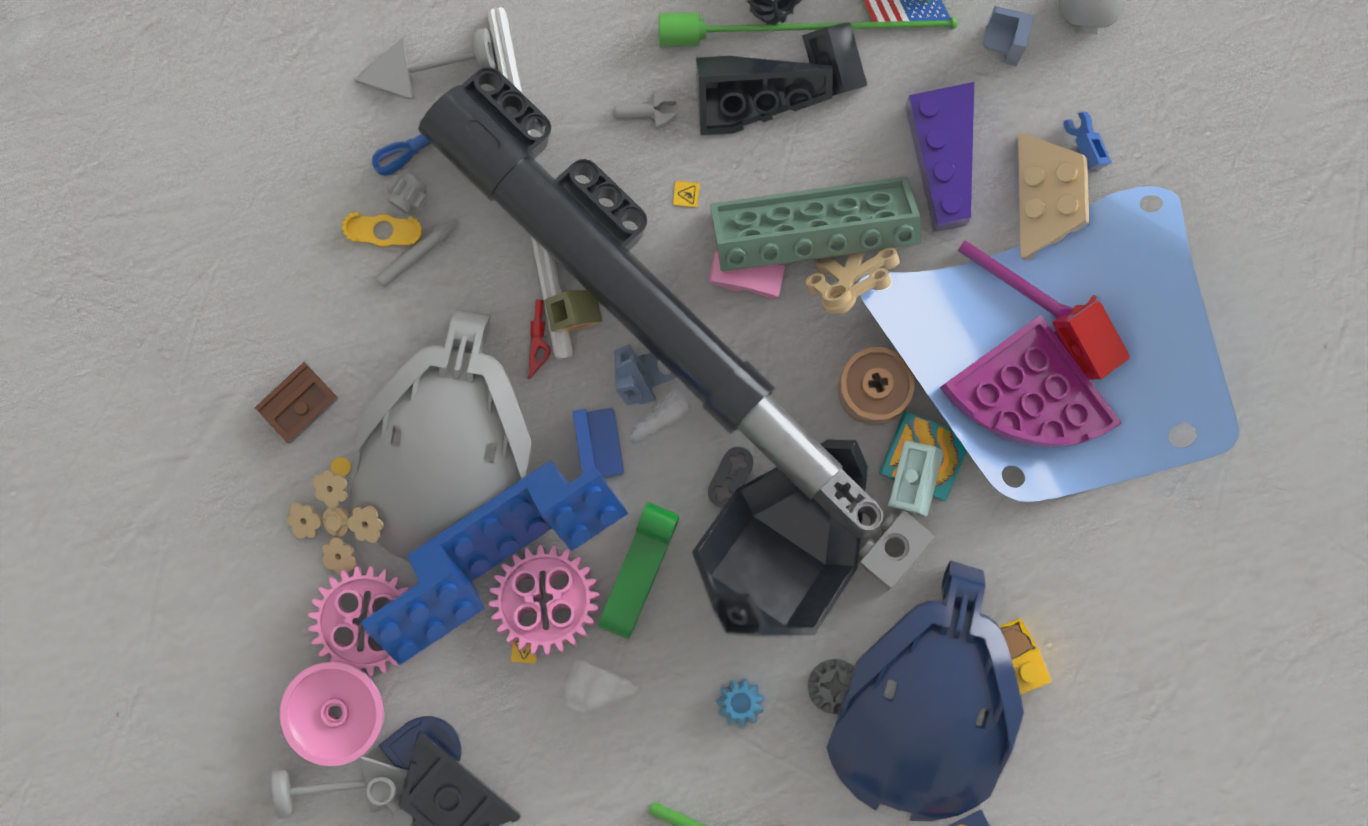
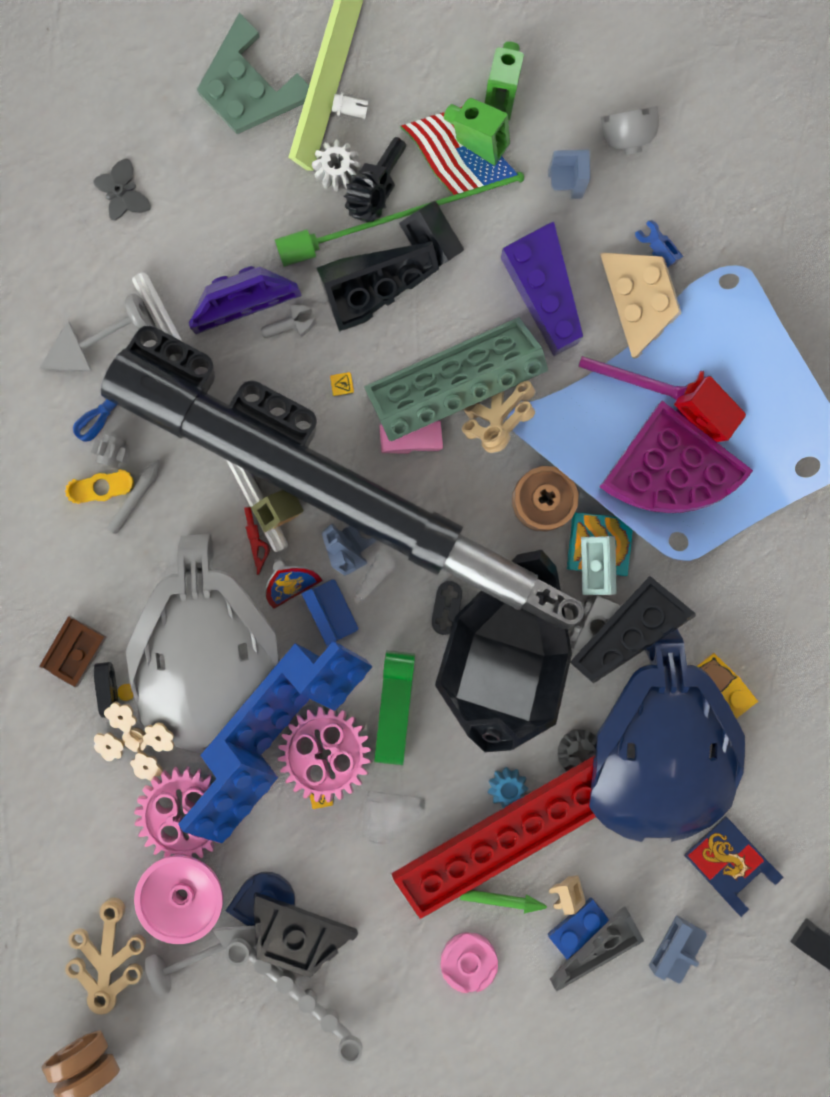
camera: 15 degrees left, 5 degrees up
none -> tan plant [65,898,146,1015]
none -> black beam [94,662,119,718]
none -> dark purple wedge [189,266,302,334]
none -> shield [265,557,323,609]
none -> red plate [391,756,596,919]
none -> black wing [570,576,696,684]

